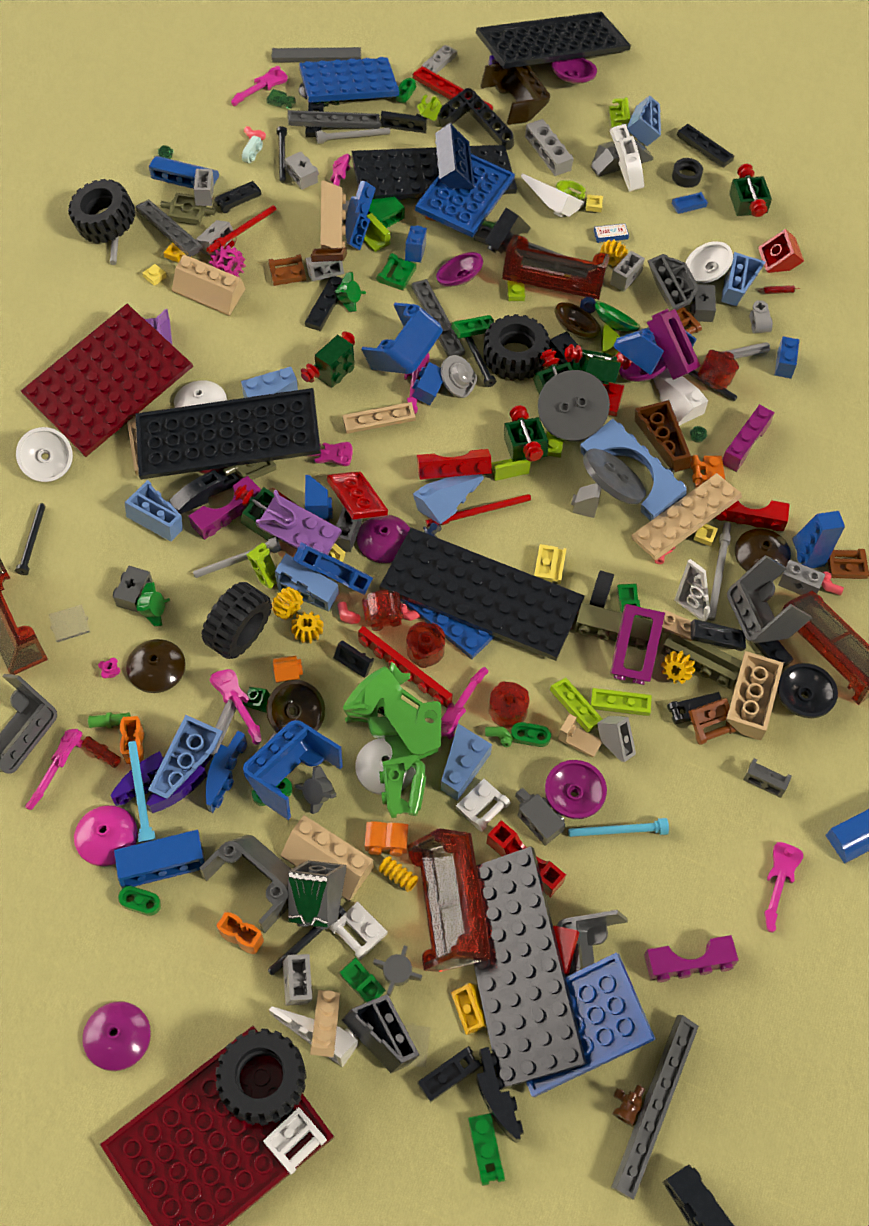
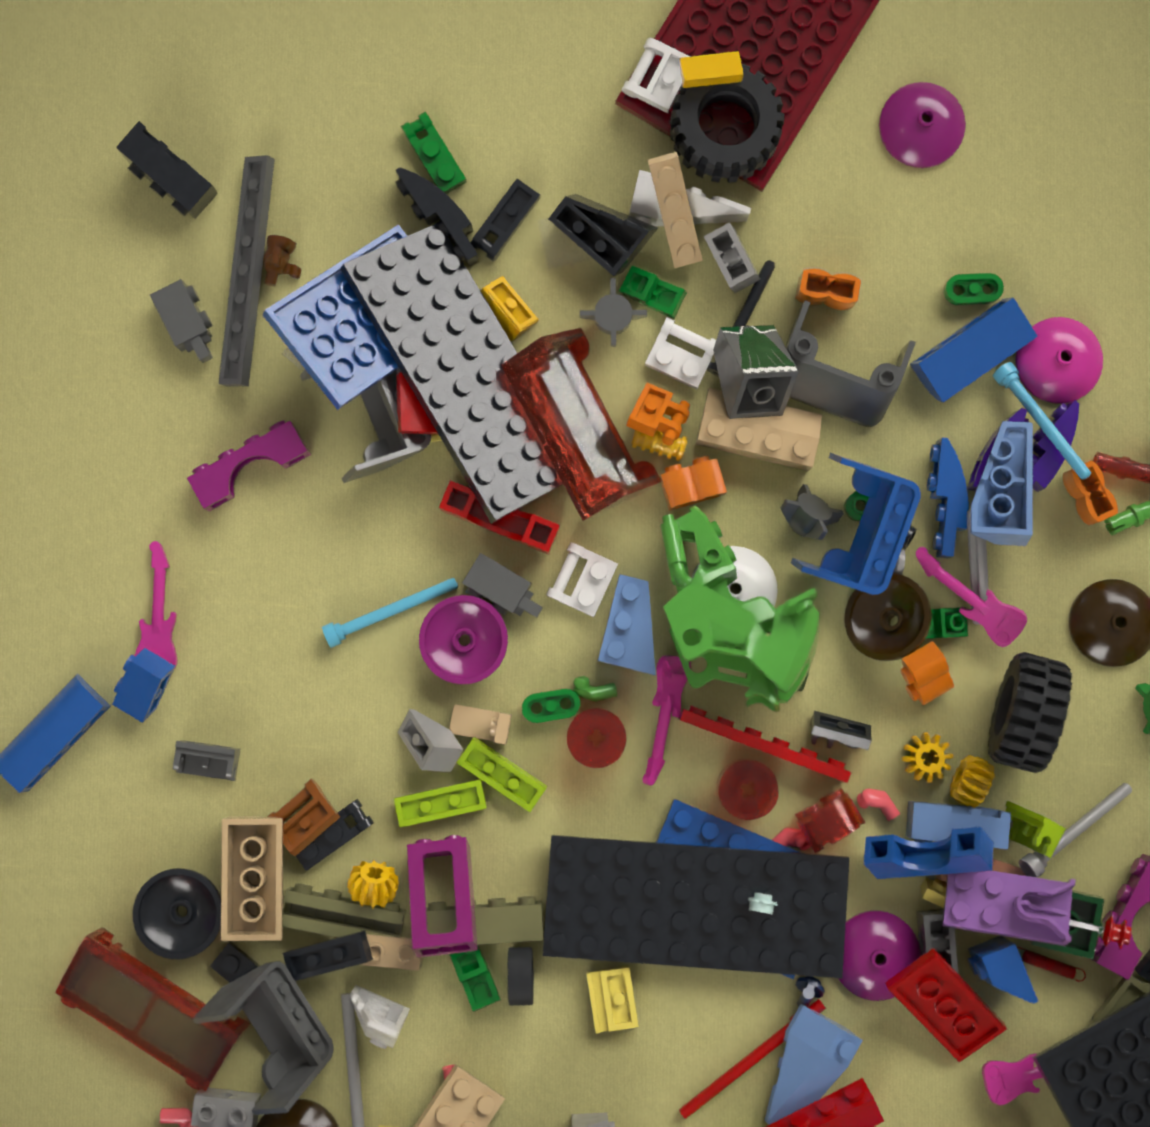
camera: 160 degrees right, 25 degrees up
none -> blue brick [112,648,175,723]
none -> dark grey hinge [150,279,213,363]
none -> orange plate [626,383,690,446]
none -> yellow slope [679,51,744,88]
none -> light aqua plate [748,892,777,915]

